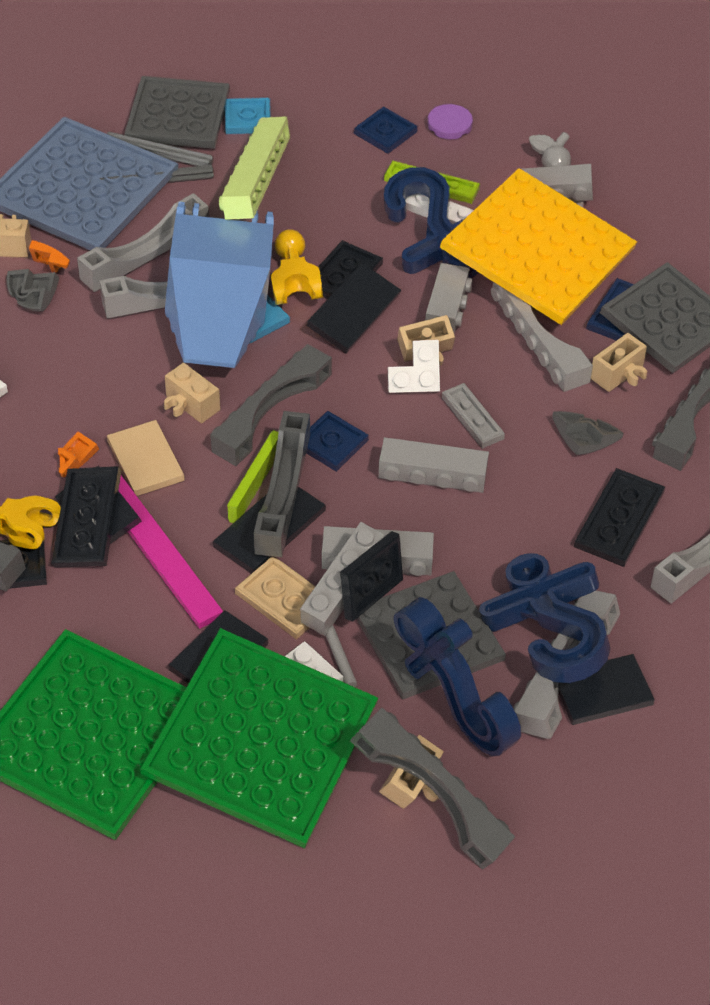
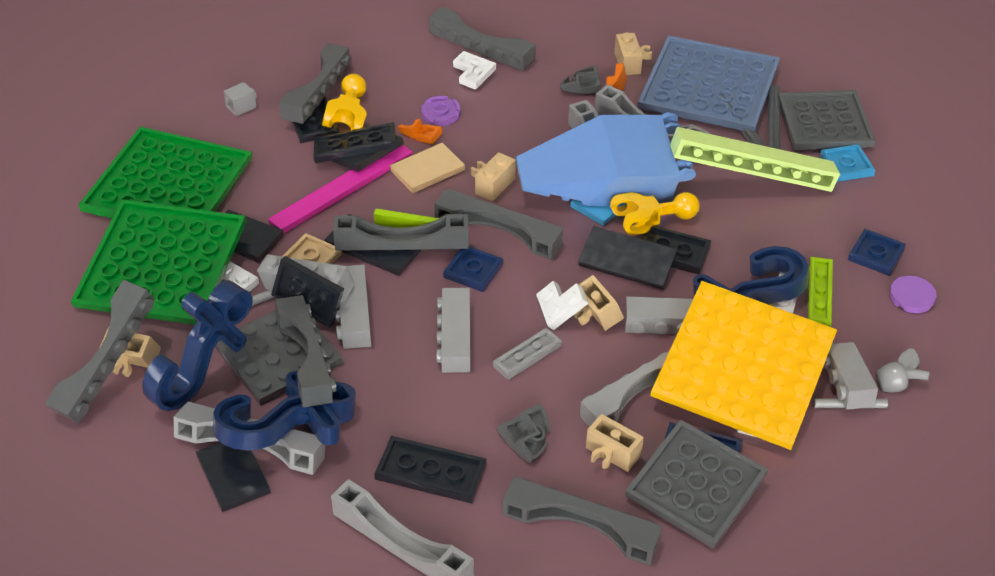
camera: 80 degrees right, 5 degrees down
none -> dark grey arch [275,295,336,408]
none -> medium lavender tile [421,95,461,126]

